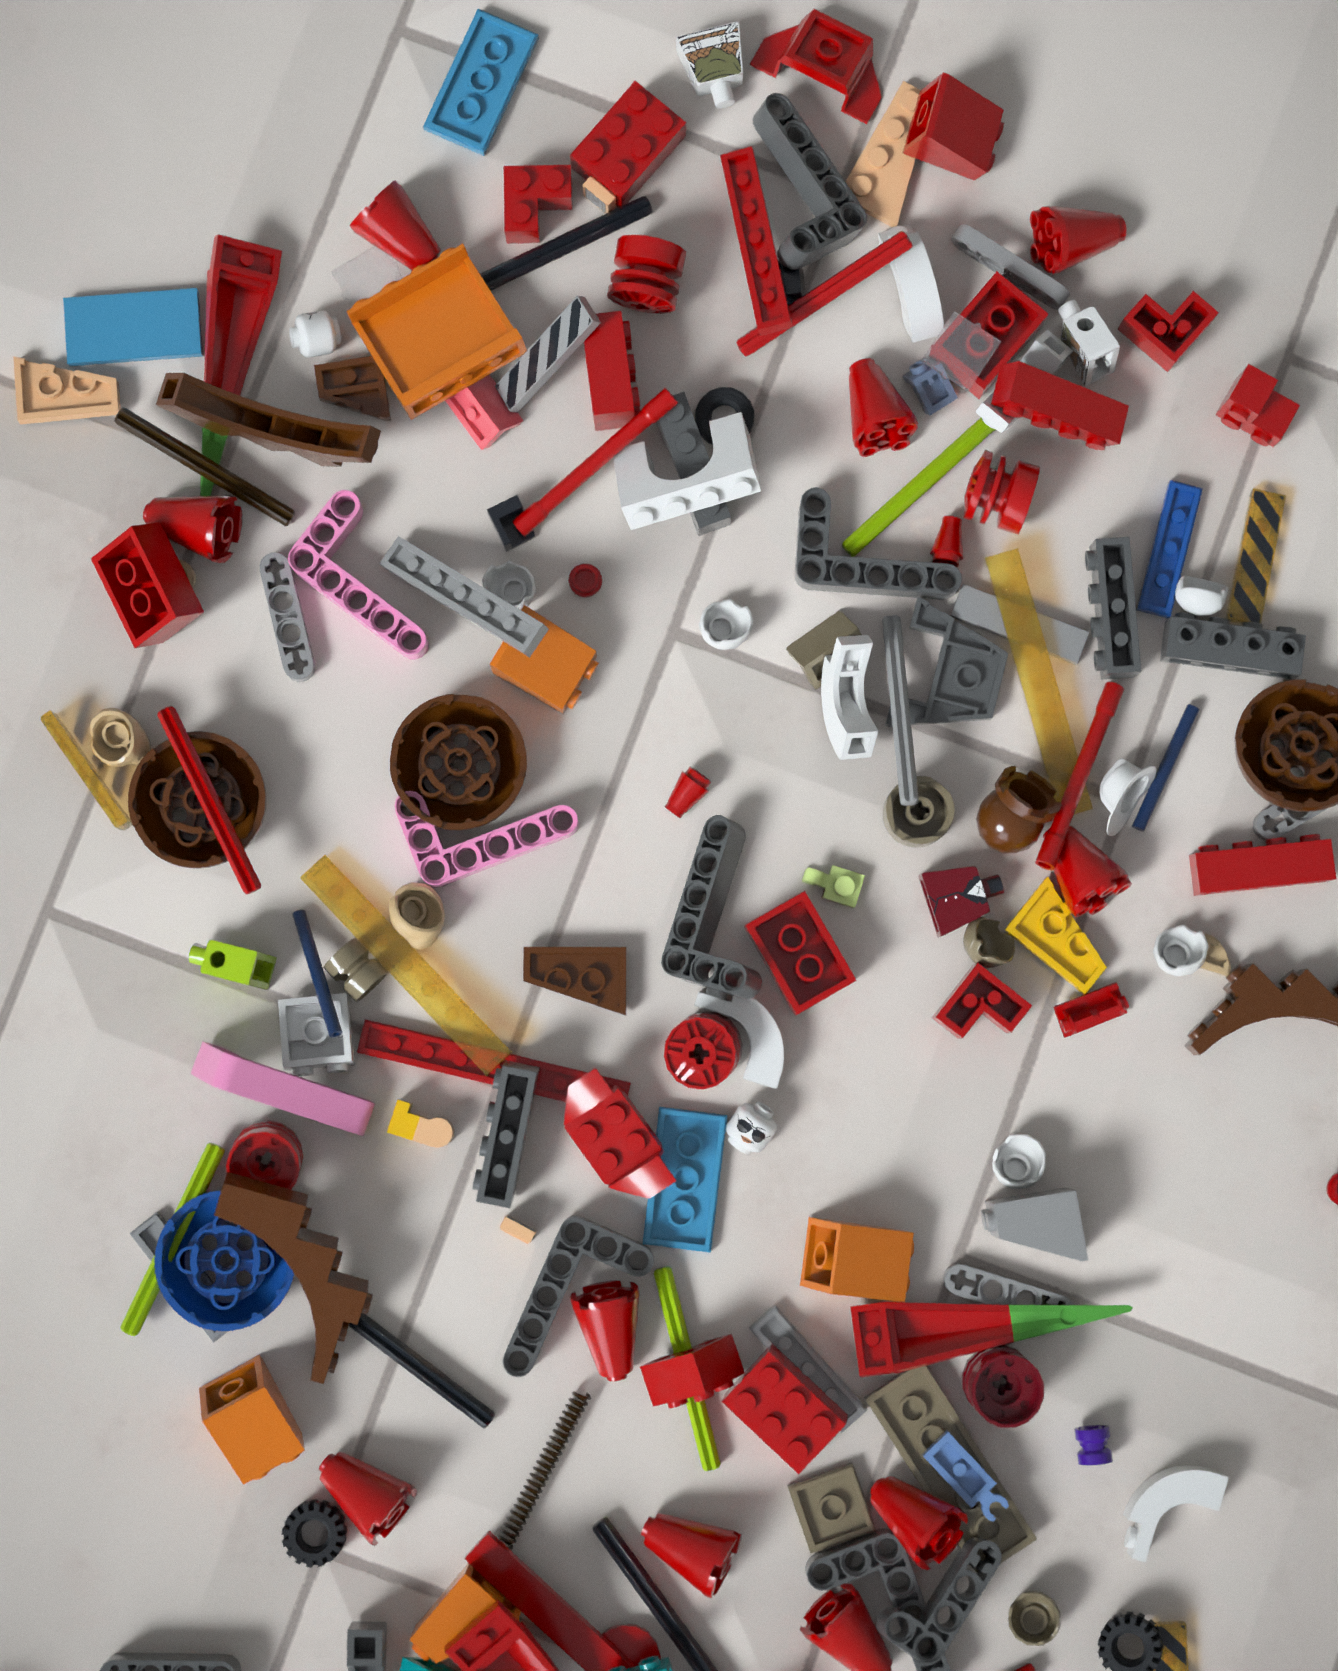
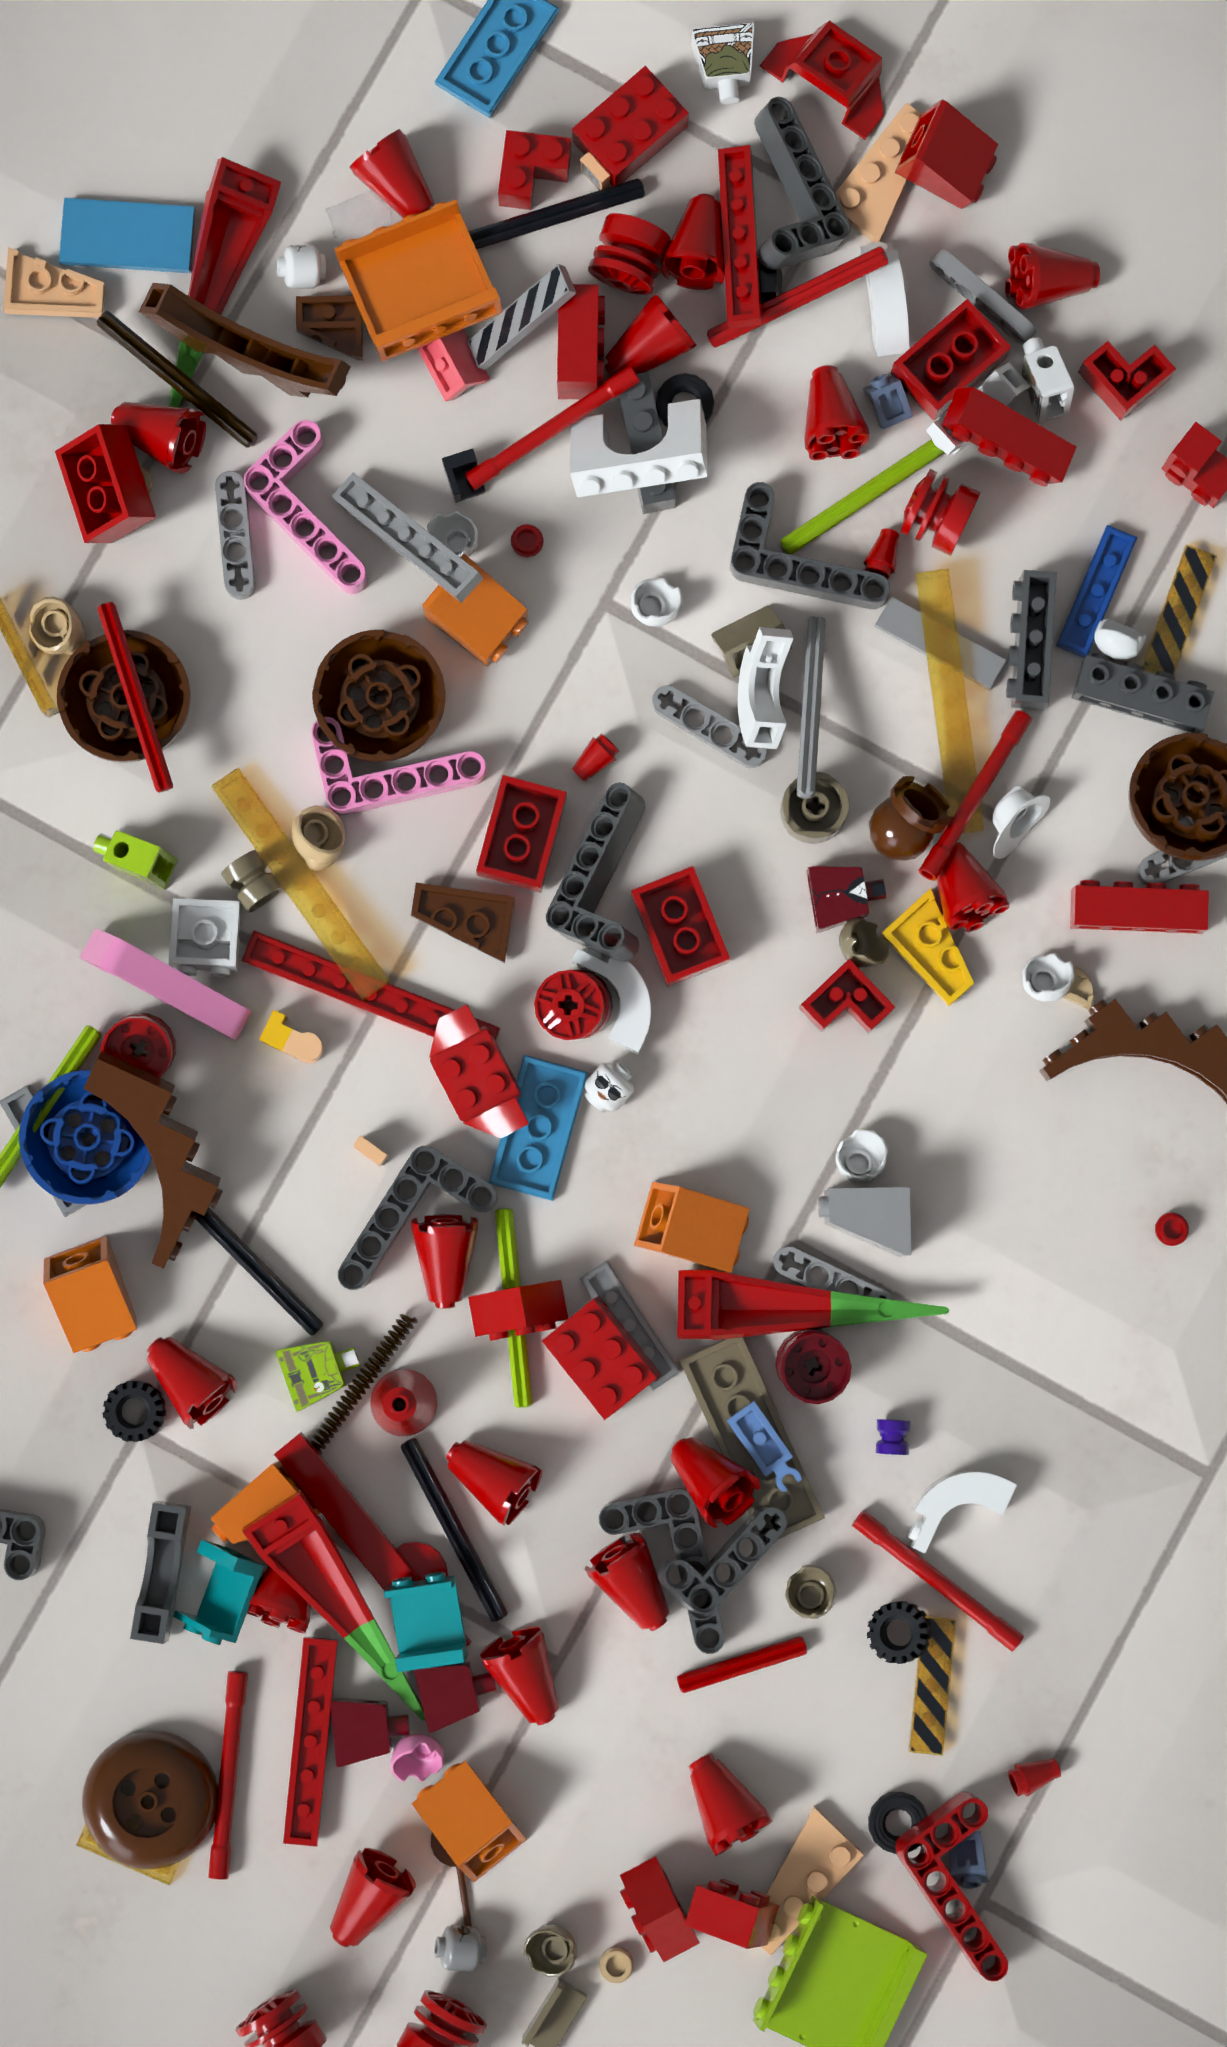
camera: 10 degrees right, 0 degrees up
dark blue piece [292,910,343,1037] -> none
dark grey brick [472,1060,540,1208] -> none
dark tan tile [787,1463,876,1554] -> none
yellowish green plate [801,865,865,908] -> none
dark grey wing [885,597,1008,727] -> none
clear piece [921,311,1001,391] -> none
red hinge [1053,982,1129,1038] -> none
dark blue piece [1132,704,1200,832] -> none
none -> torso [275,1341,360,1412]
none -> red cone [370,1369,437,1436]
none -> red brick [476,775,567,893]
none -> red cone [604,294,697,376]
none -> light grey beam [652,686,767,768]
none -> red cone [660,194,725,290]
none -> red piece [851,1510,1024,1652]

